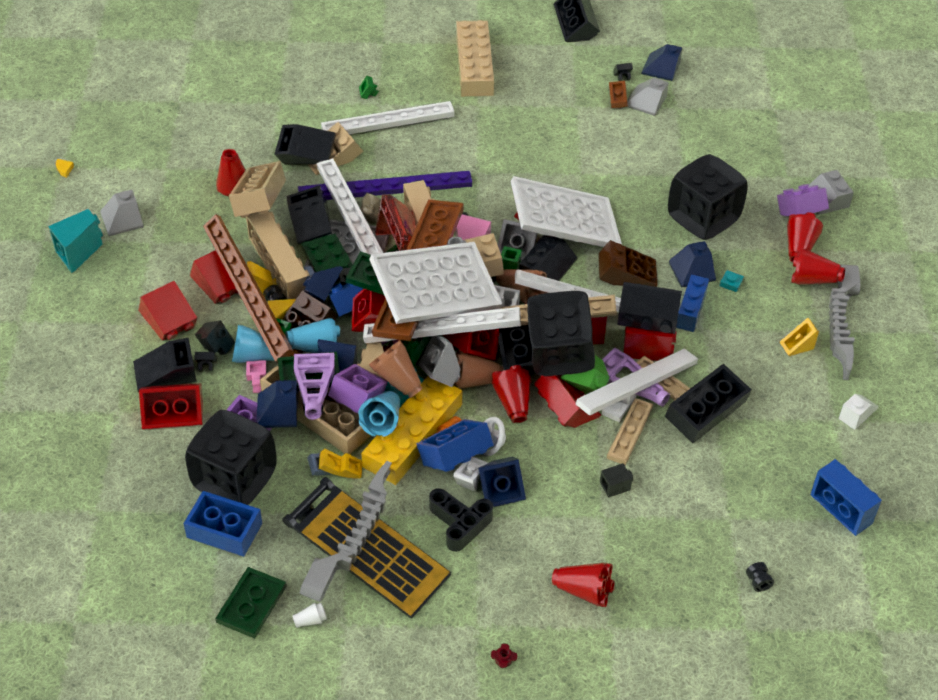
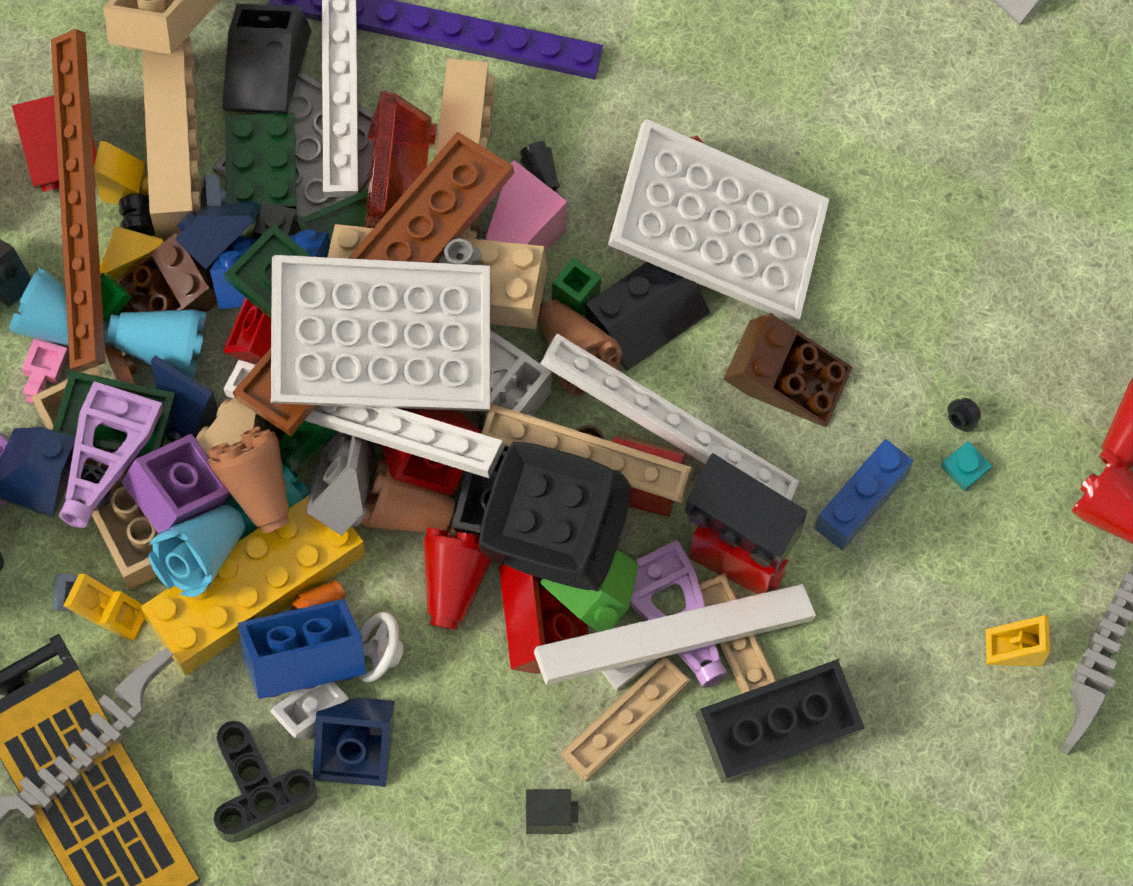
camera: 20 degrees right, 20 degrees up
dark tan hair [360,192,389,223] -> none
light grey slope [498,219,538,261] -> none
black piece [668,154,748,240] -> none
dark blue slope [669,241,716,288] -> none
white slope [839,394,878,430] -> none
none -> black plate [948,398,981,432]

